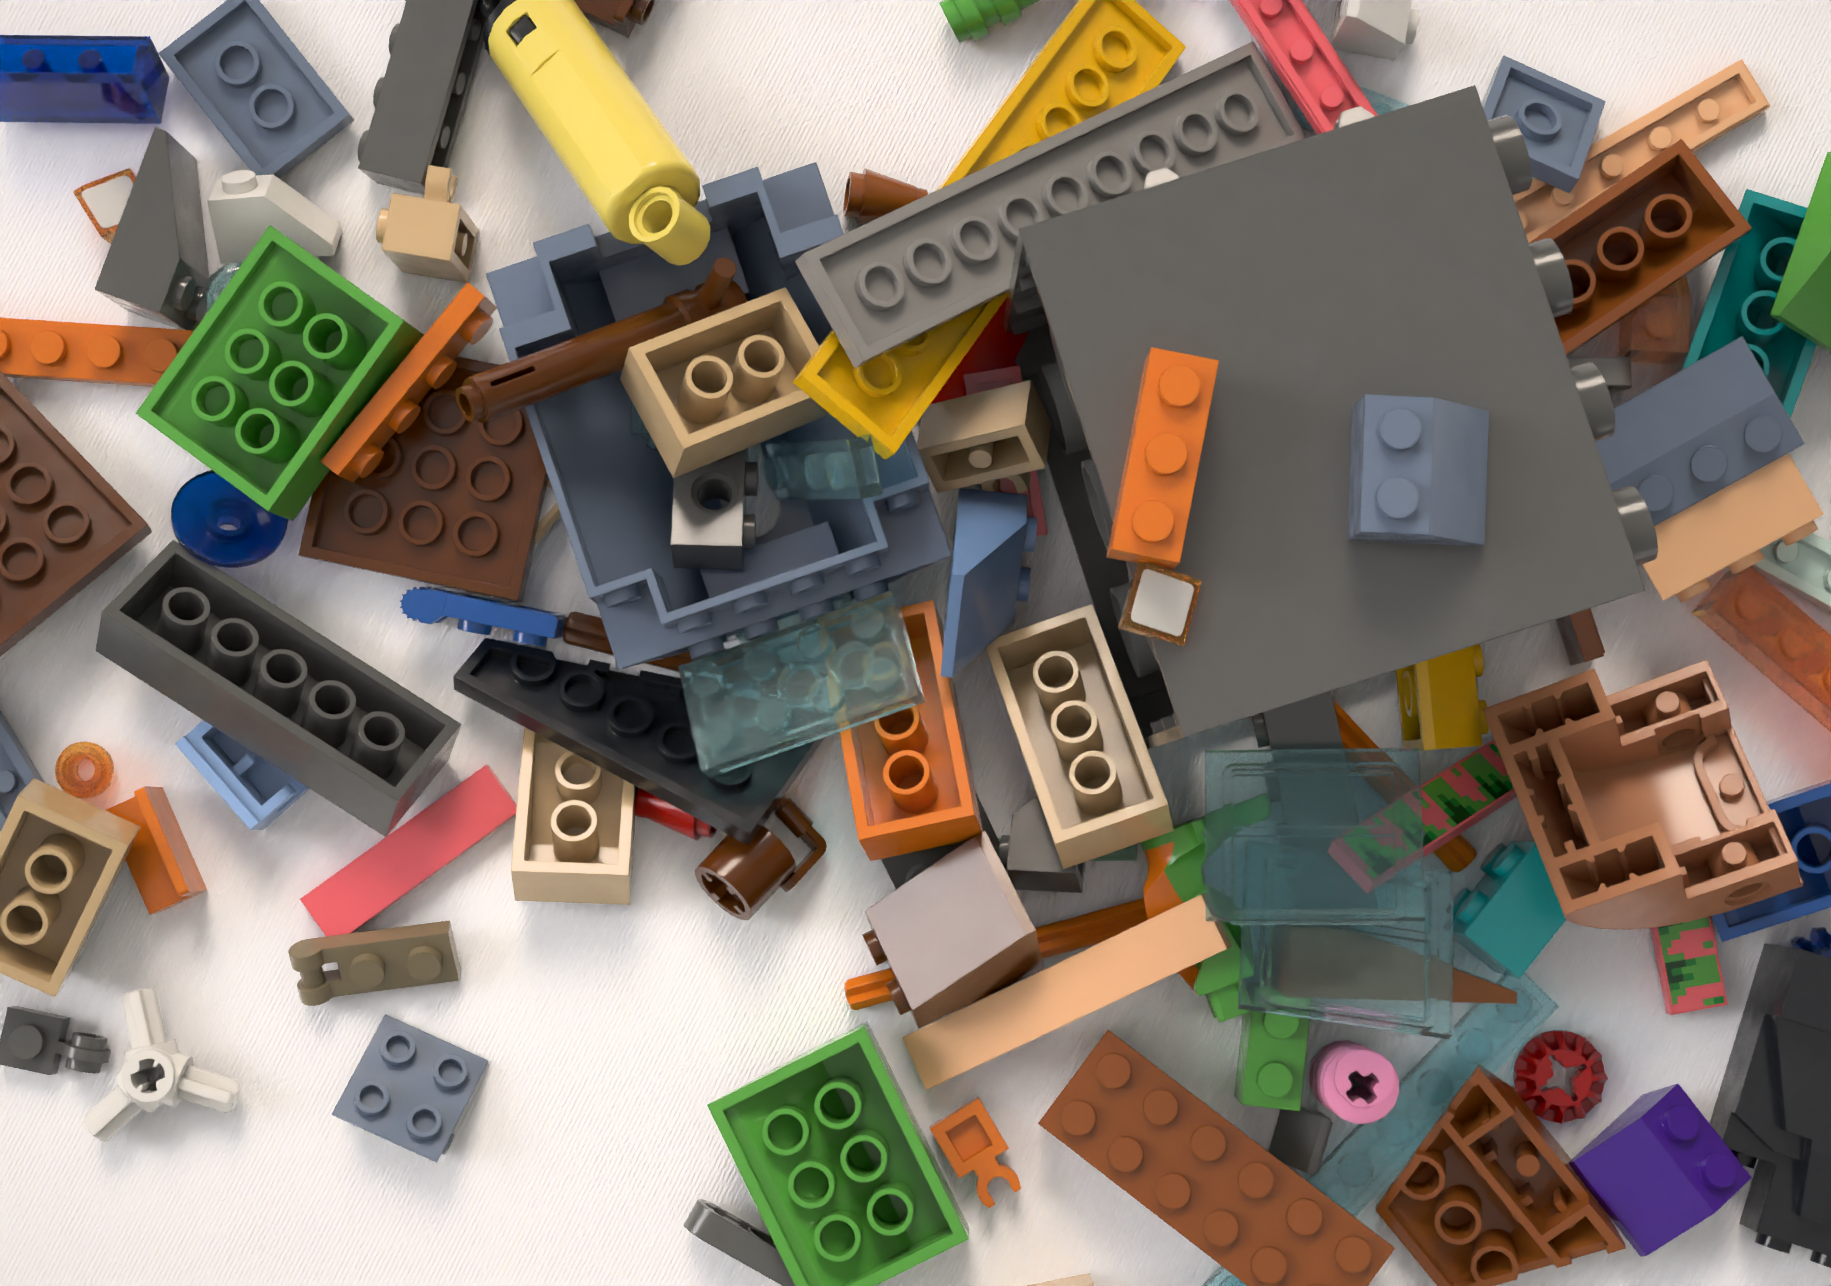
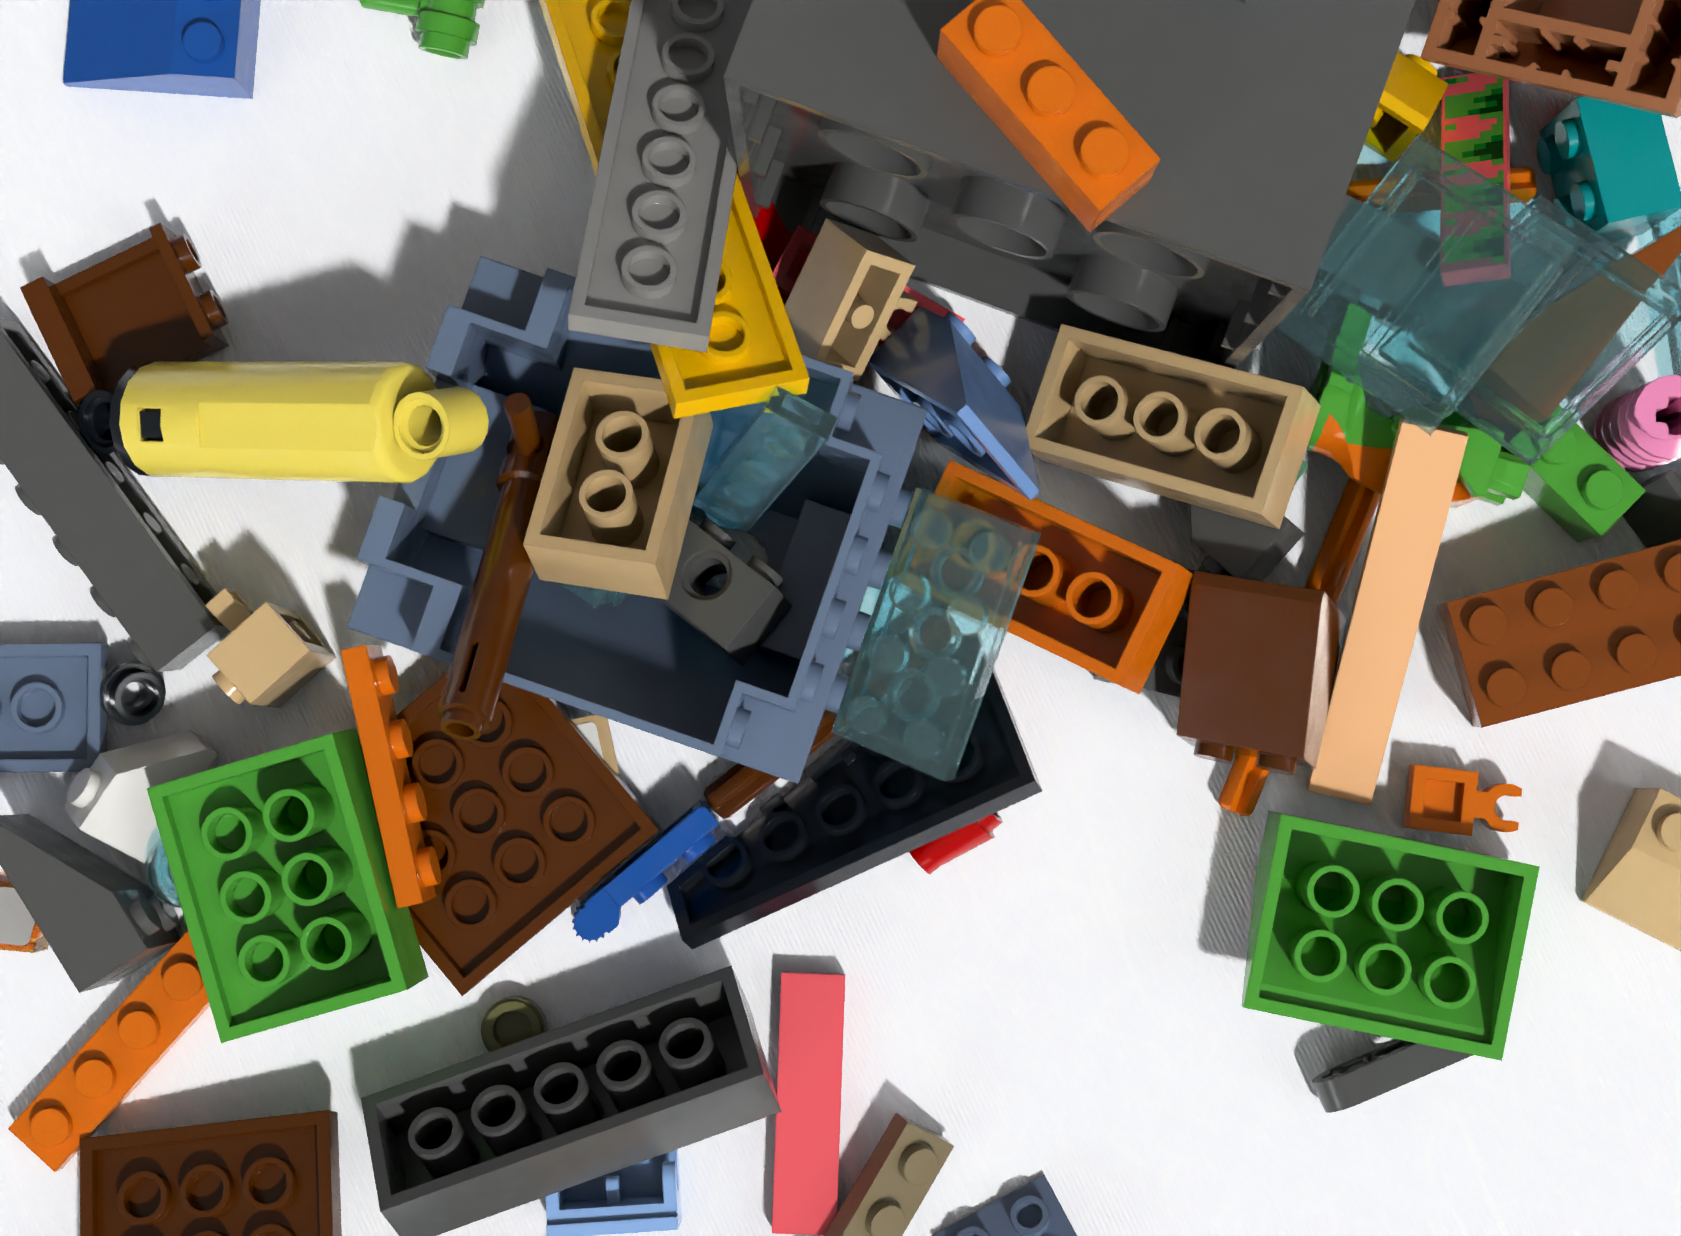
camera: 55 degrees left, 0 degrees up
clear blue dish [171,470,288,568] -> none
tan slope [511,727,637,905] -> none
reddish brown piece [695,796,827,920] -> none
dark orange cone [843,168,928,224] -> none
white slope [1118,560,1202,646] -> none
none -> black plate [100,661,166,726]
none -> olive tile [481,996,548,1052]

